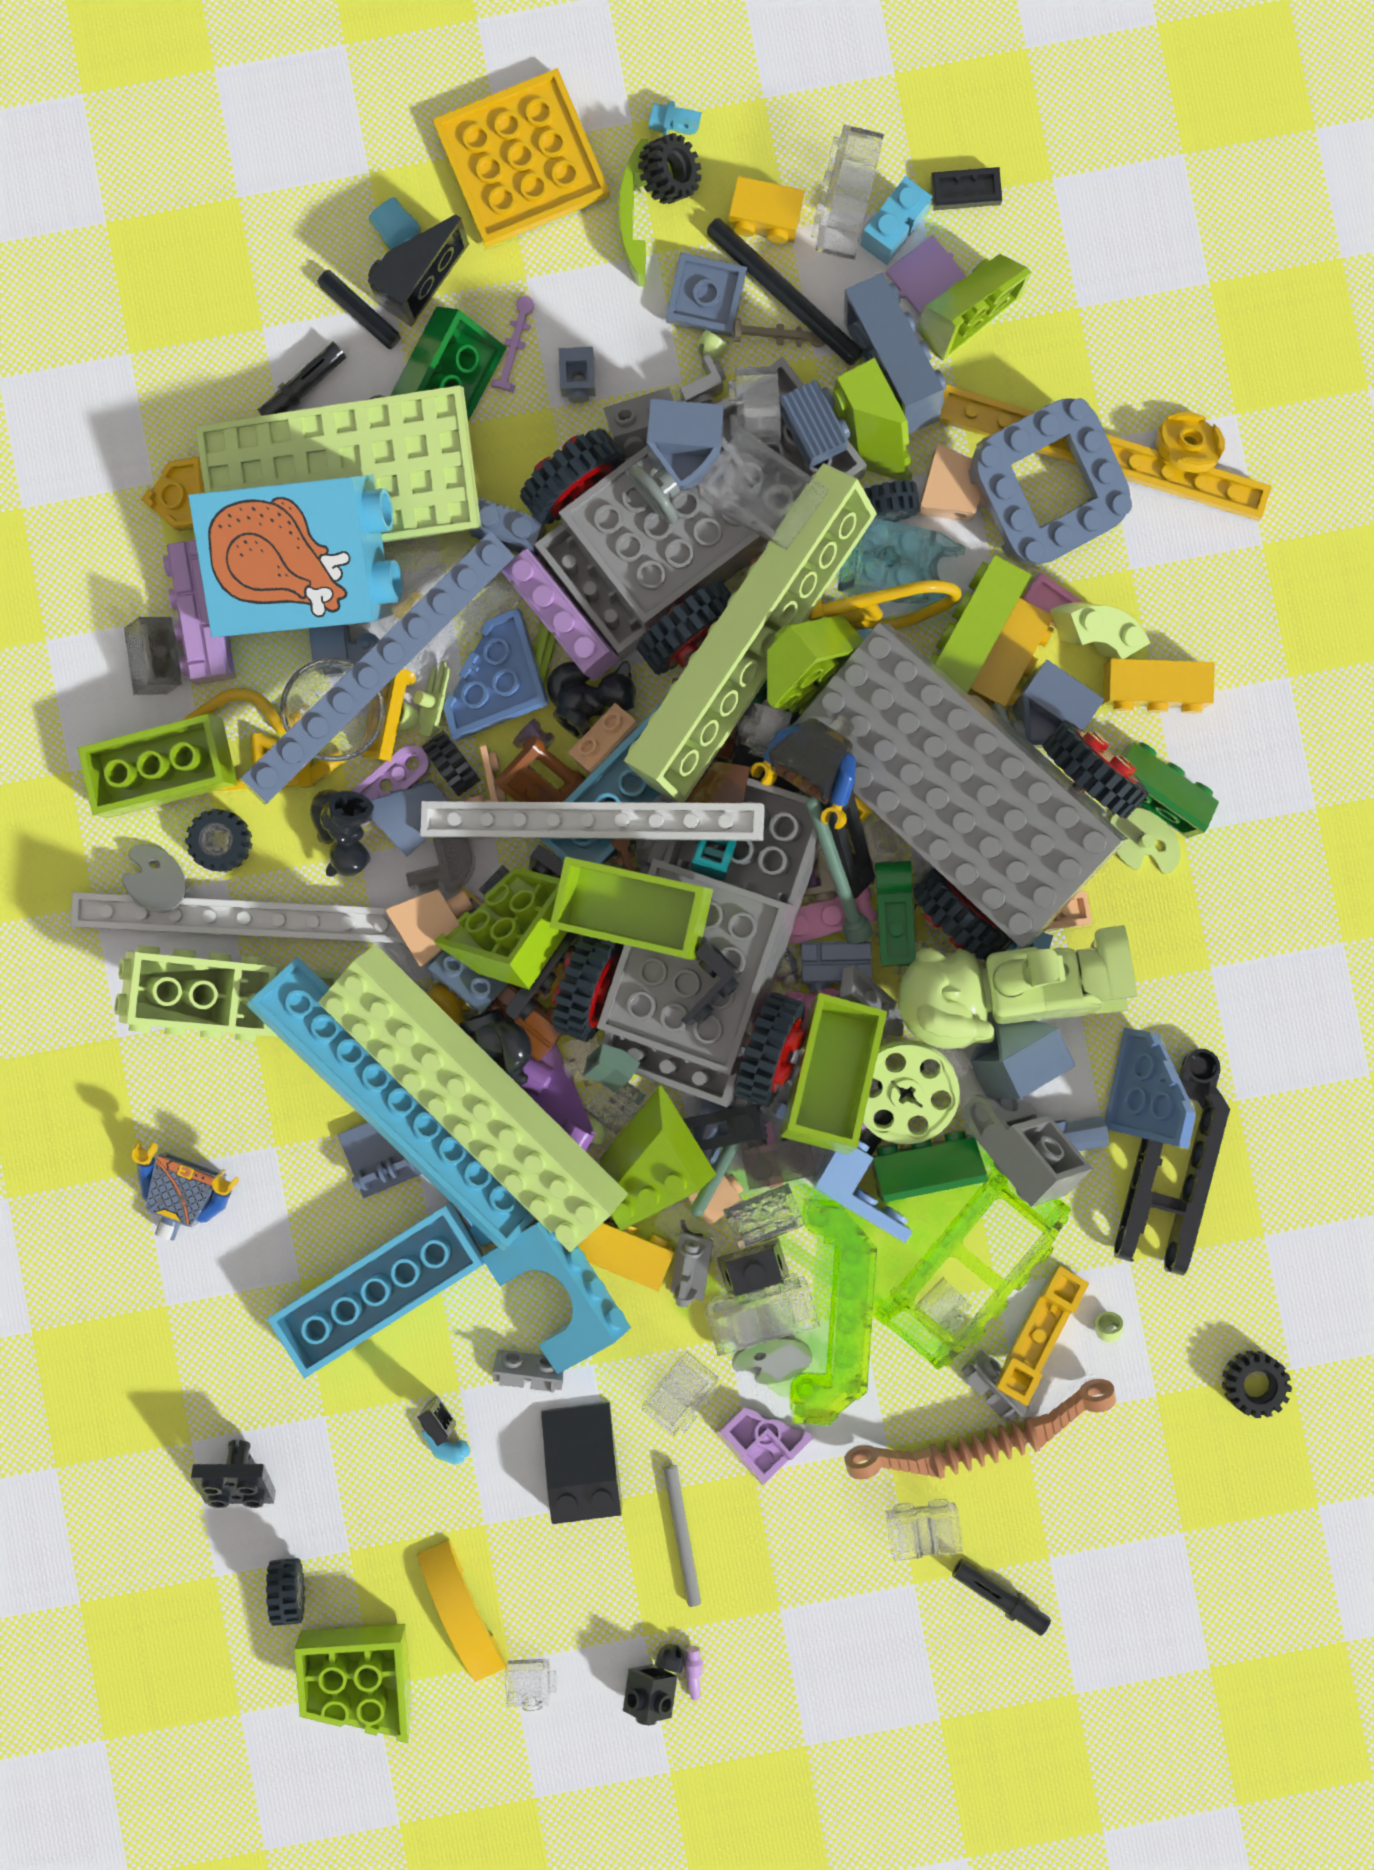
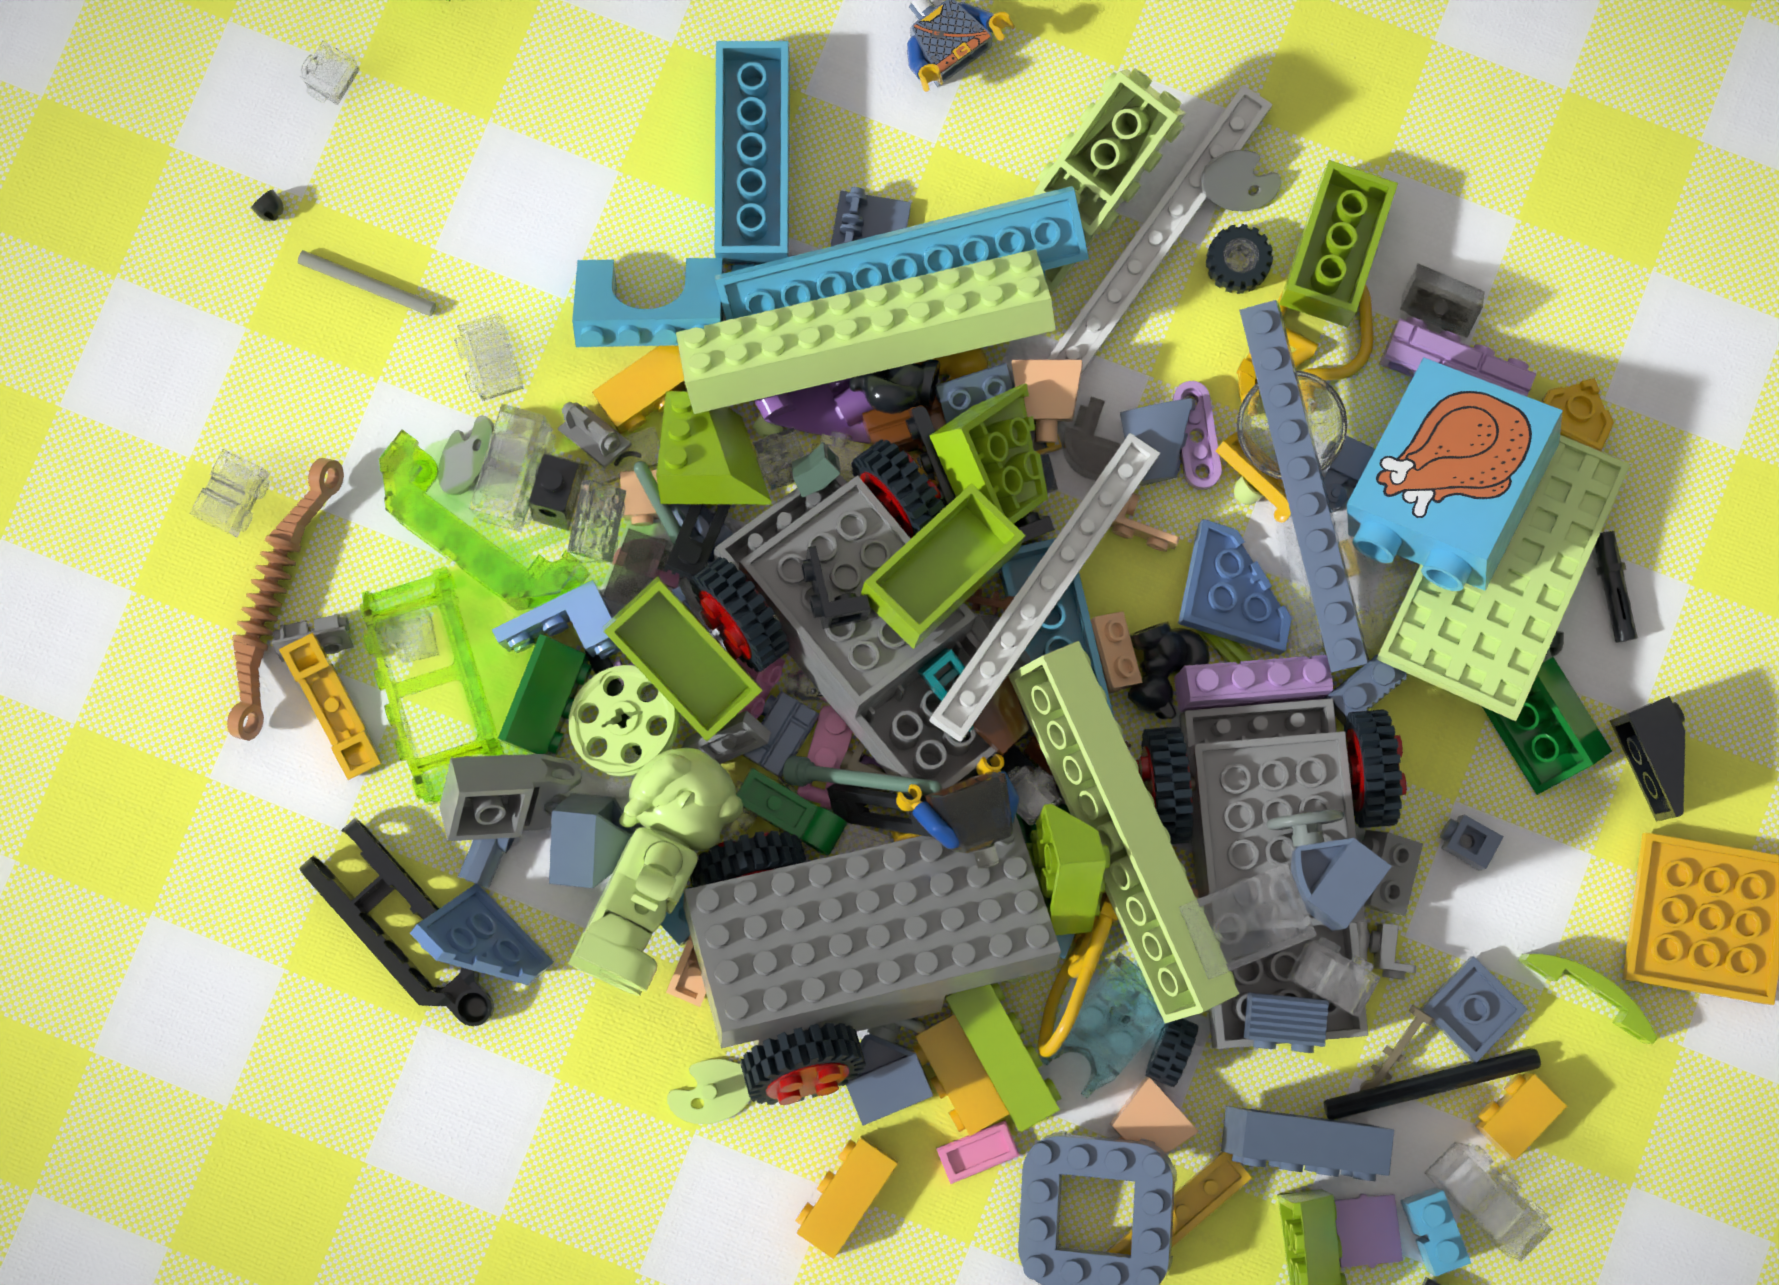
camera: 120 degrees right, 5 degrees down
black animal [310,789,374,877] -> none
black axle [317,270,401,349] -> none
medium azure piece [369,197,421,250] -> none
yellowish green piece [413,660,450,738] -> none
black plate [417,1396,456,1446] -> none
yellow slope [417,1539,507,1682] -> none
medium azure arm [420,1430,470,1465] -> none
black tyre [421,730,481,797] -> none
lavender piece [491,296,534,393] -> none
light grey hinge [492,1350,564,1393] -> none
dark orange plate [494,736,586,802] -> none
wheel [513,719,556,762] -> none
black slope [541,1402,623,1524] -> none
black brick [623,1664,677,1726] -> none
black tyre [638,133,701,204] -> none
medium azure piece [649,101,702,136] -> none
lavender piece [684,1646,703,1700] -> none
yellowish green hinge [697,329,728,360] -> none
lavender slope [715,1407,814,1485] -> none
lime wedge [832,358,912,481] -> none
black pin [952,1558,1051,1636] -> none
yellowish green brick [1050,602,1150,660] -> none
yellowish green hinge [1095,1312,1123,1343] -> none
green slope [1121,742,1219,838] -> none
black tyre [1222,1350,1292,1418] -> none

